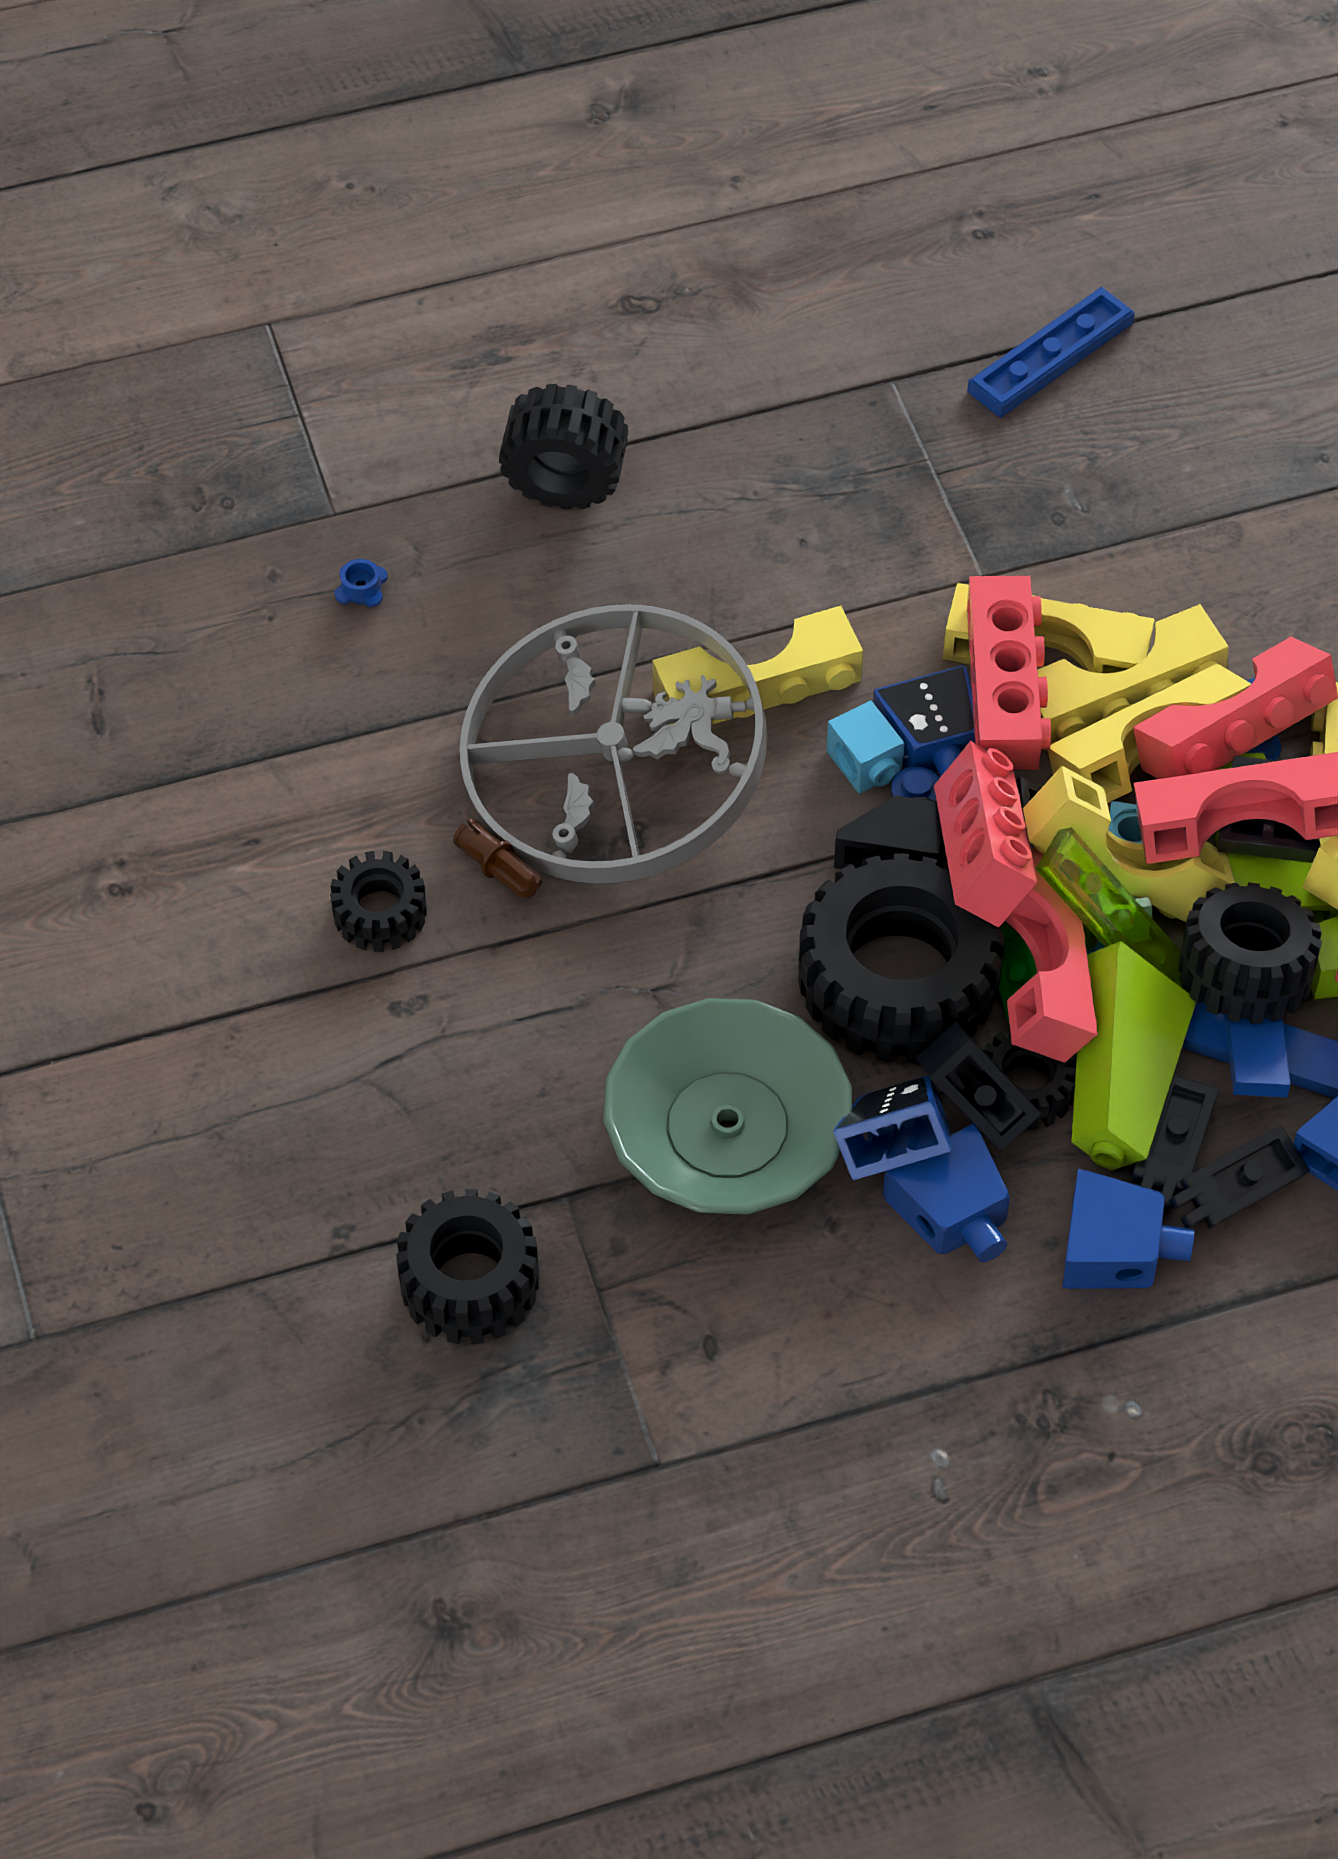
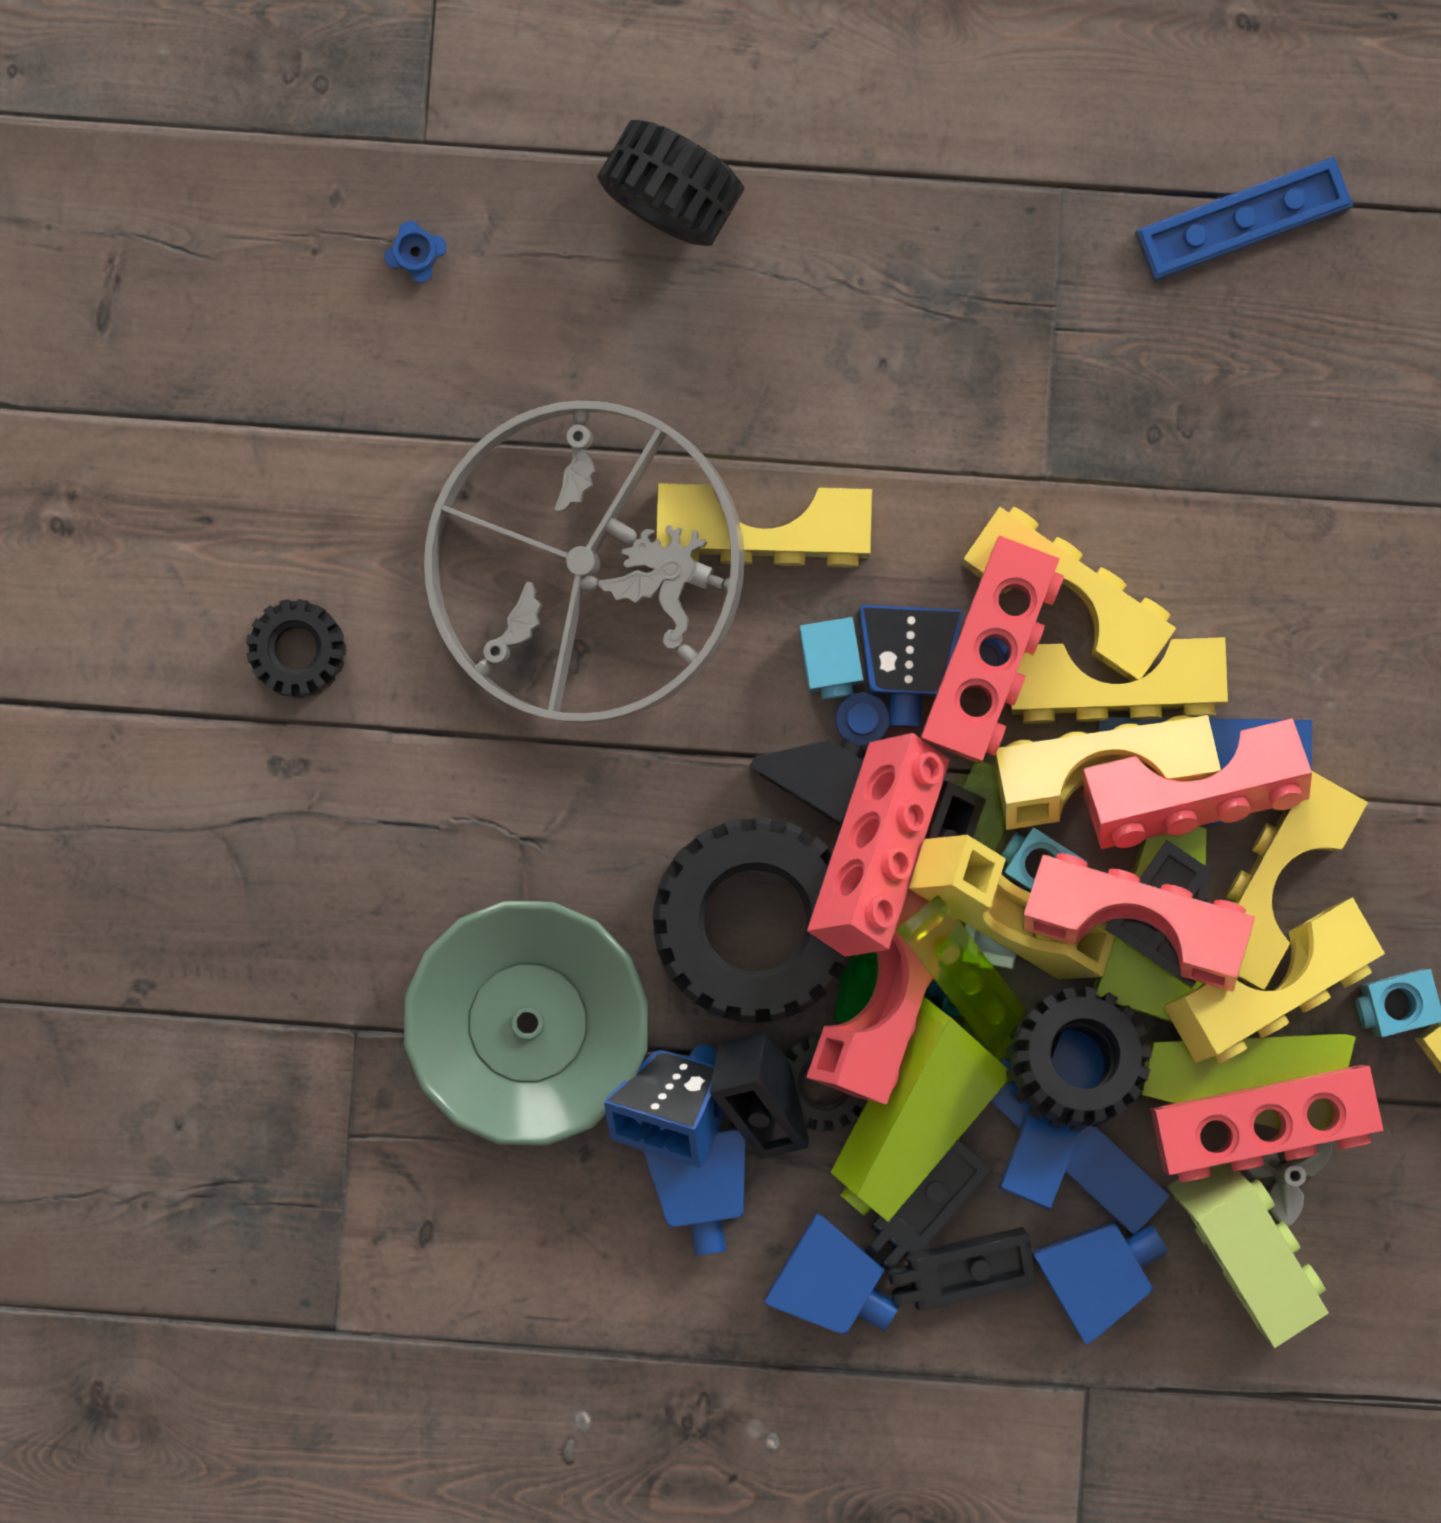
camera: 20 degrees right, 30 degrees up
black tyre [396,1189,539,1345] -> none
reddish brown axle [453,819,542,899] -> none

